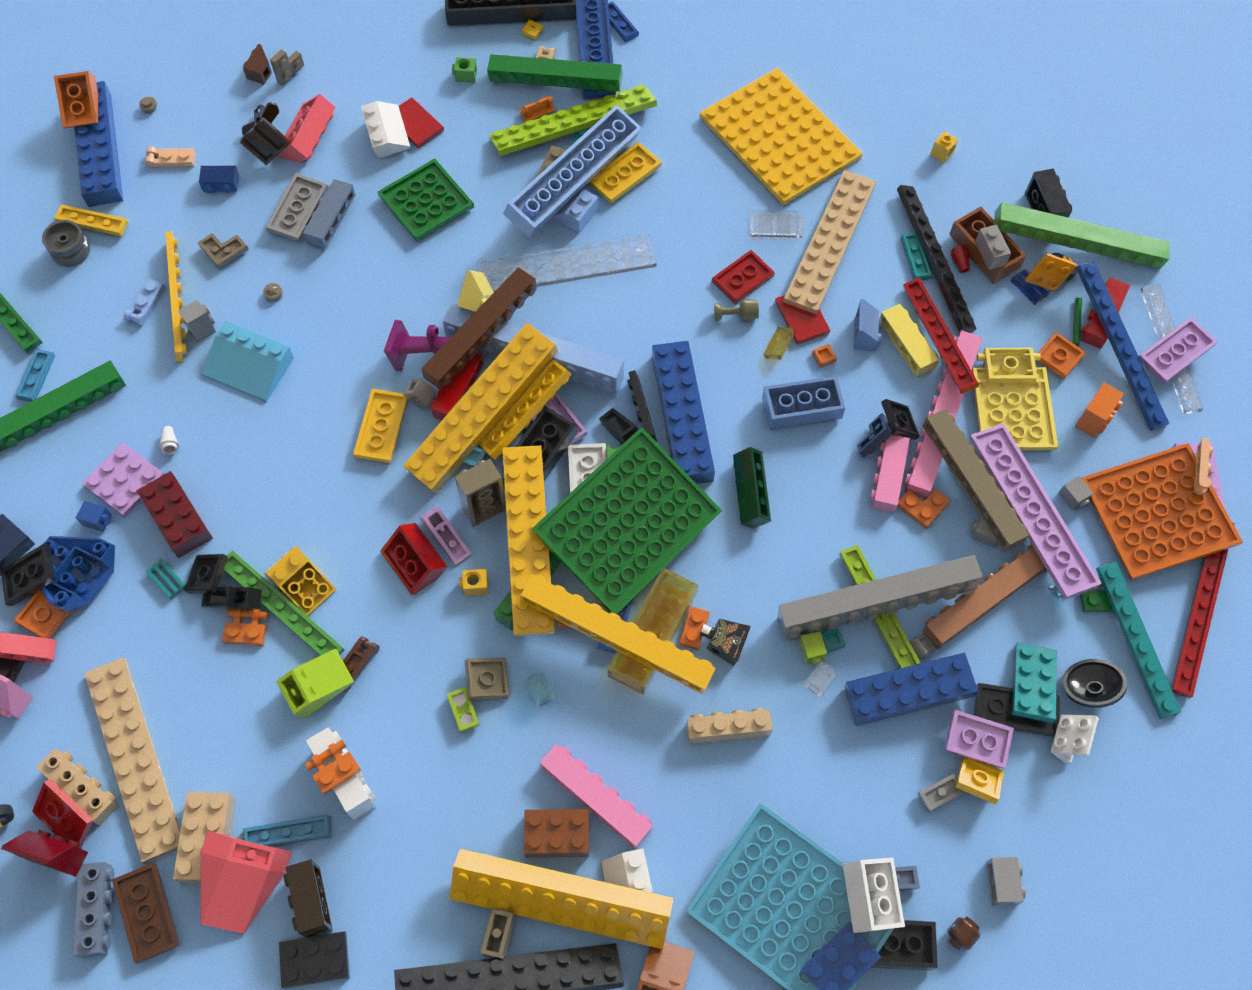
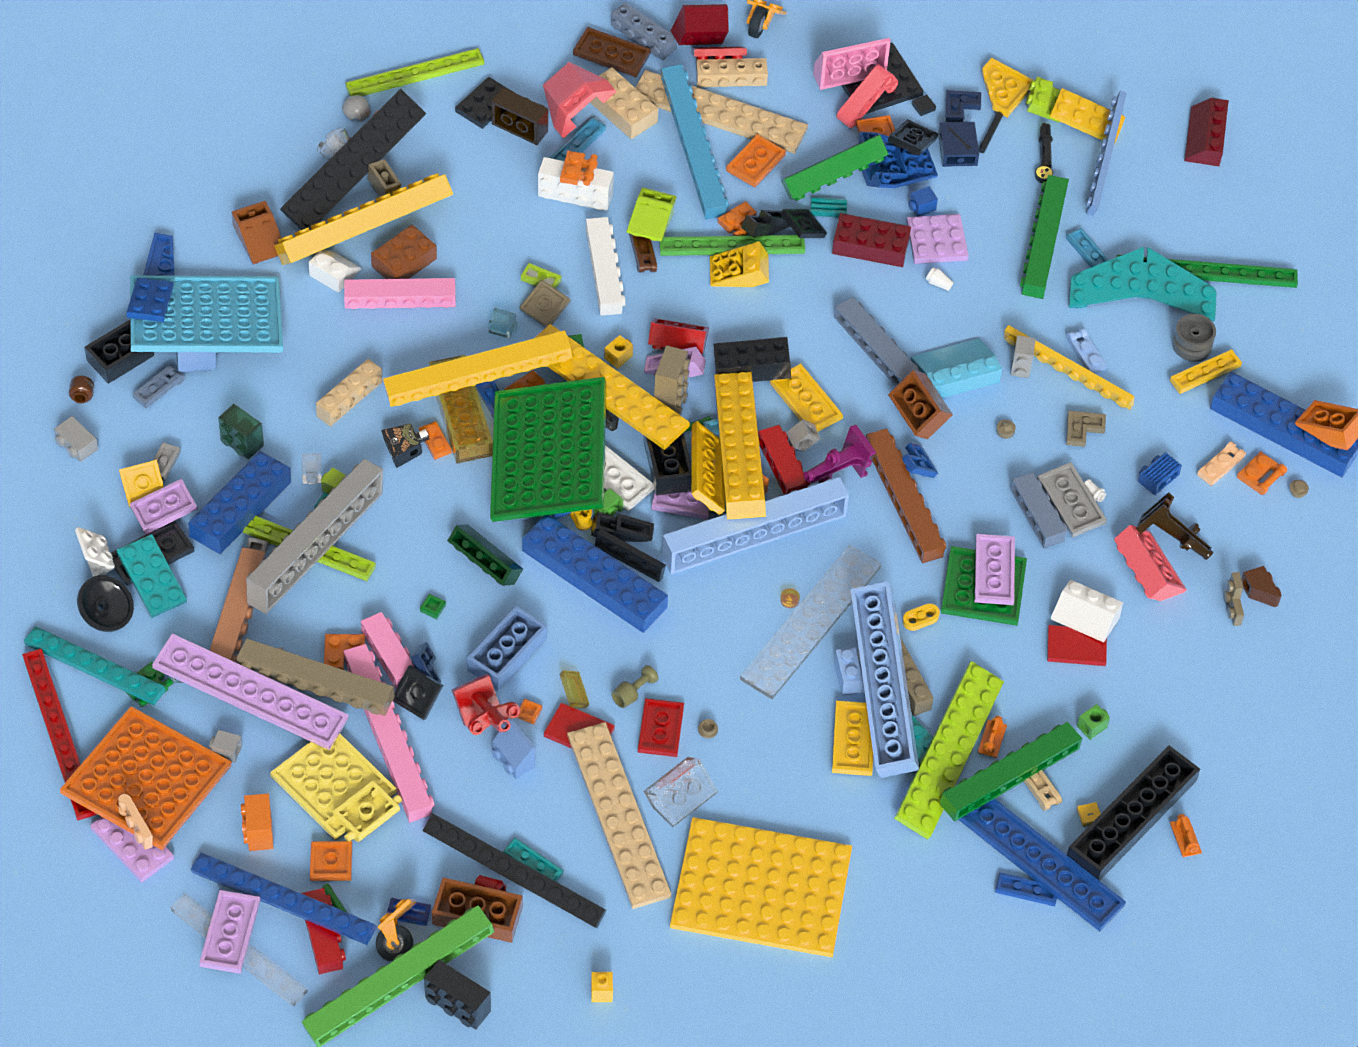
camera: 135 degrees right, 10 degrees down
reddish brown brick [421,267,537,390] -> none
light yellow slope [457,270,494,312] -> none
white slope [842,857,905,933] -> none
light yellow brick [880,304,939,377] -> none
red plate [903,278,979,394] -> none
light grey brick [975,225,1011,270] -> none
none -> clear green brick [218,404,264,460]
none -> green tile [420,594,446,619]
none -> red piece [451,674,520,735]
none -> white brick [586,217,625,316]
none -> dark azure brick [661,64,729,220]
none -> dark tan plate [698,719,718,739]
none -> black brick [713,337,791,382]
none -> orange plate [726,134,786,188]
none -> clear yellow tile [780,588,800,608]
none -> brick [781,135,889,201]
none -> sand blue brick [834,297,919,386]
none -> dark orange brick [866,429,946,563]
none -> dark orange brick [888,370,953,440]
none -> blue plate [902,443,938,478]
none -> yellow plate [902,604,940,631]
none -> lavender plate [975,534,1015,605]
none -> teal wing [1069,247,1217,321]
none -> white pin [1084,479,1106,502]
none -> orange plate [1237,451,1287,495]

